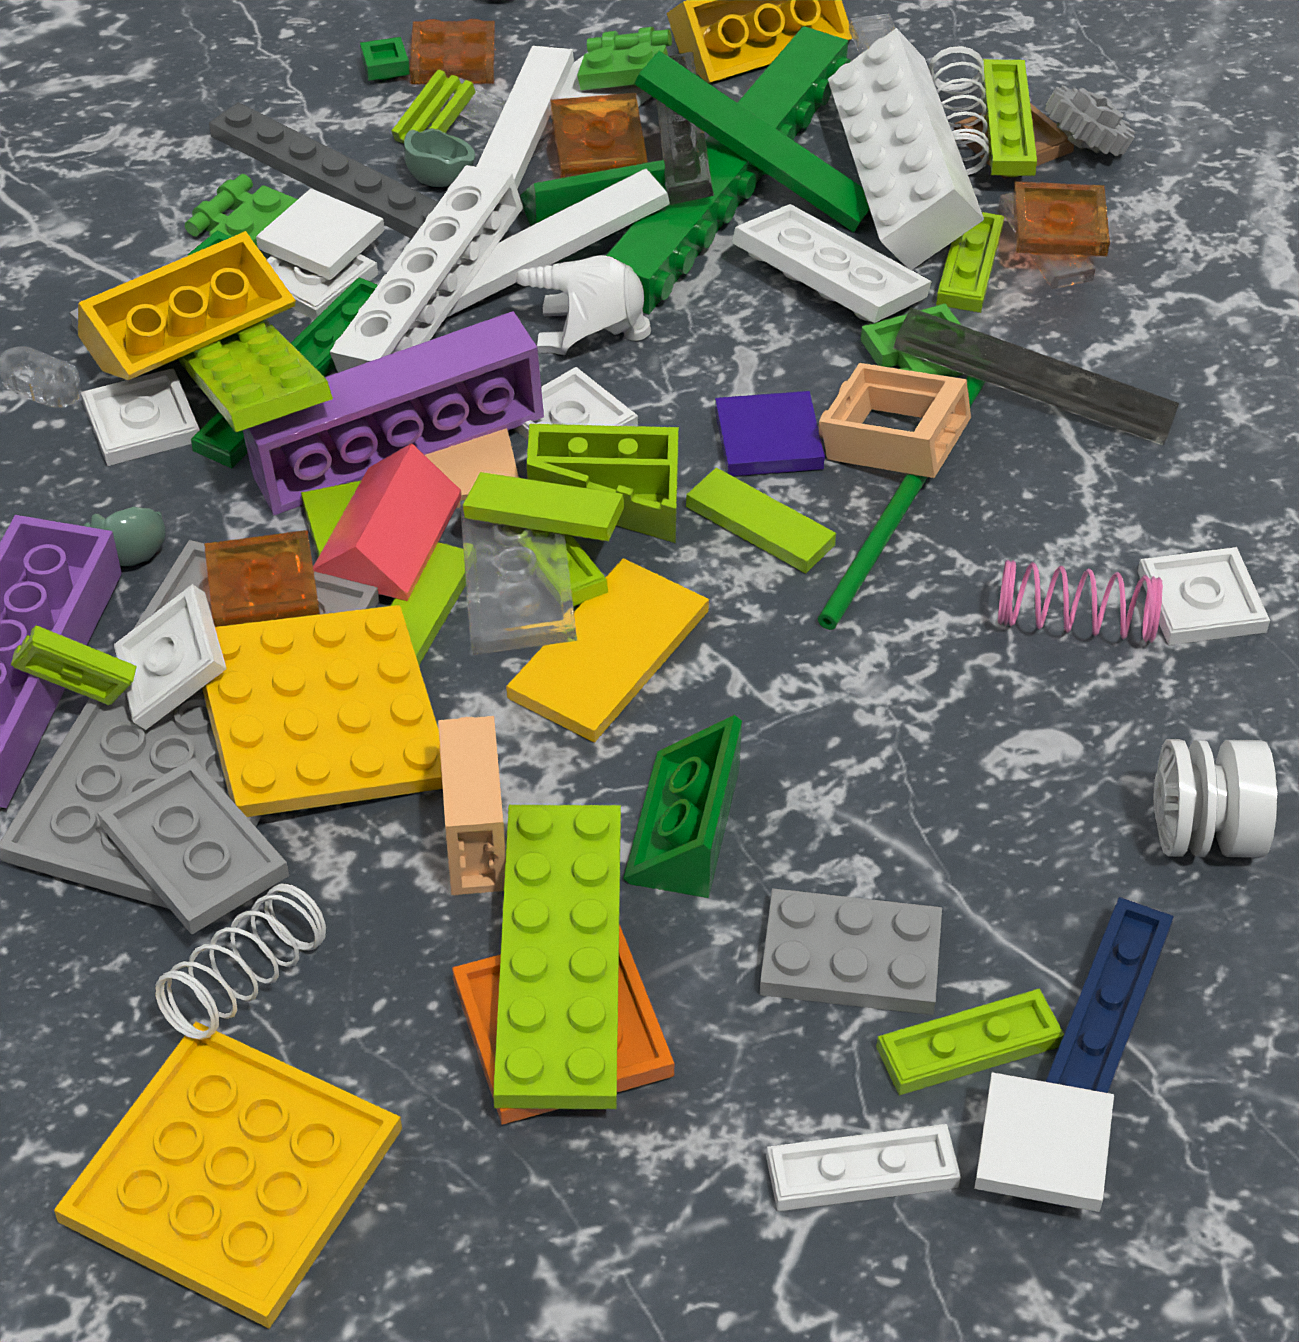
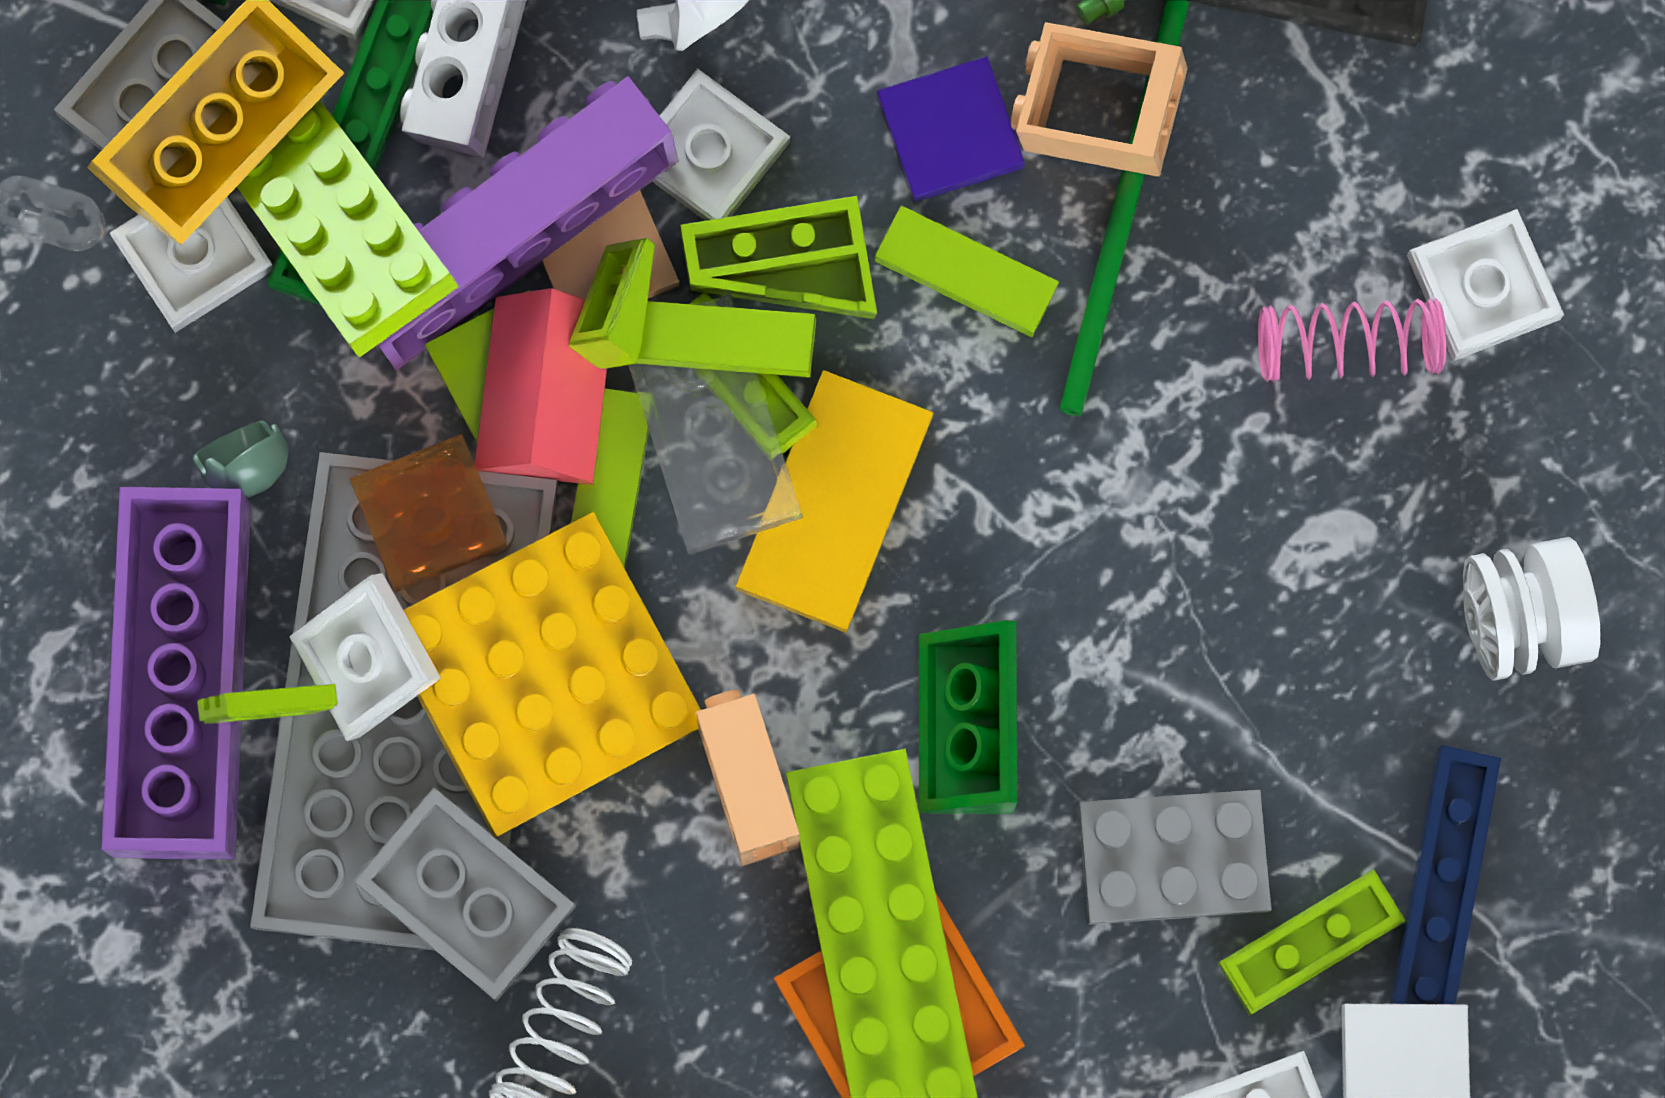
camera: 15 degrees left, 30 degrees up
none -> lime slope [569,238,655,369]

